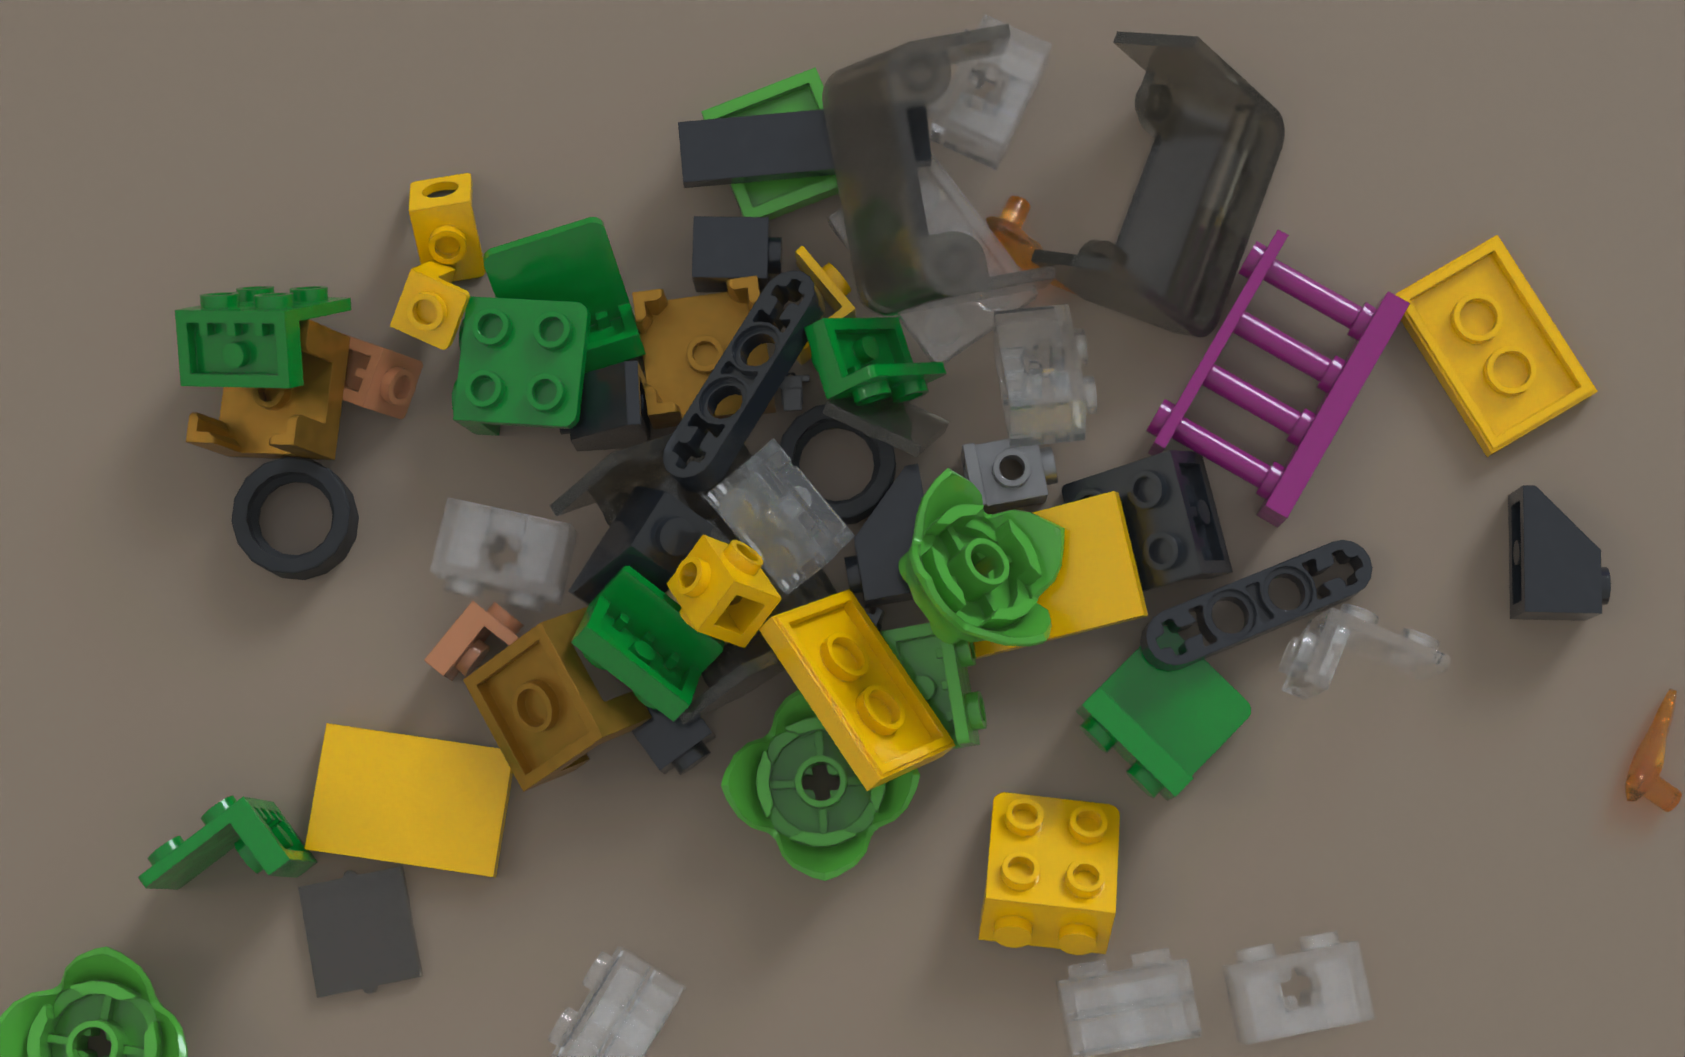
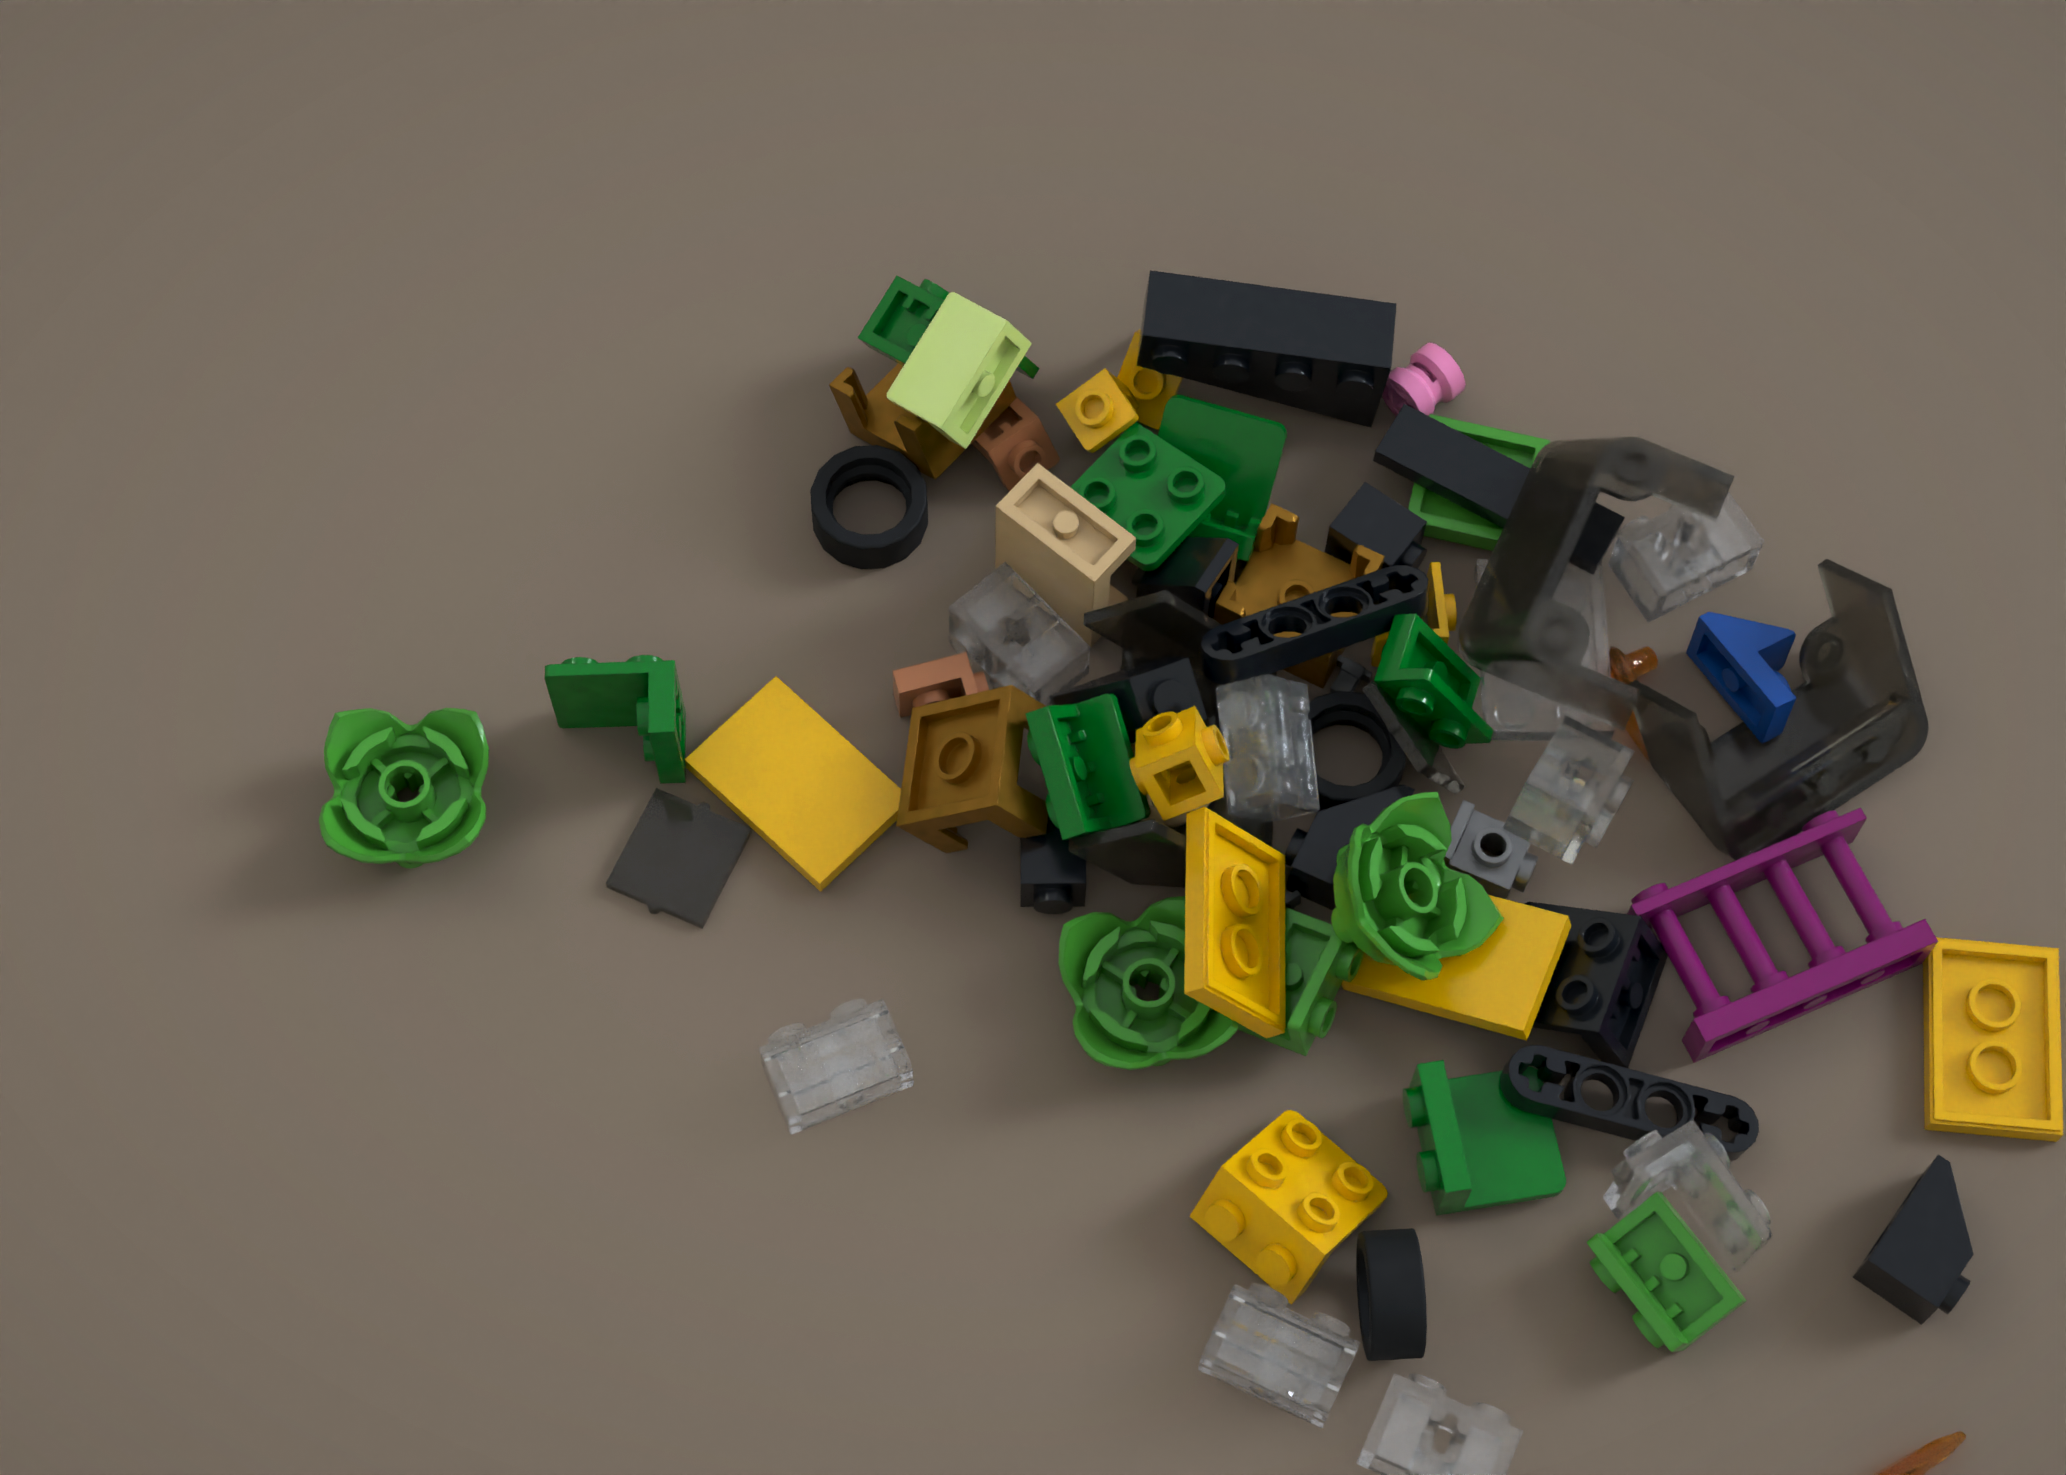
camera: 30 degrees right, 15 degrees down
none -> yellowish green panel [887,292,1032,449]
none -> tan panel [995,463,1136,648]
none -> black wedge [1137,270,1396,427]
none -> black tyre [1356,1228,1427,1361]
none -> bright pink wheel [1382,343,1466,416]
none -> bright green bracket [1587,1192,1747,1352]
none -> blue slope [1686,612,1796,744]

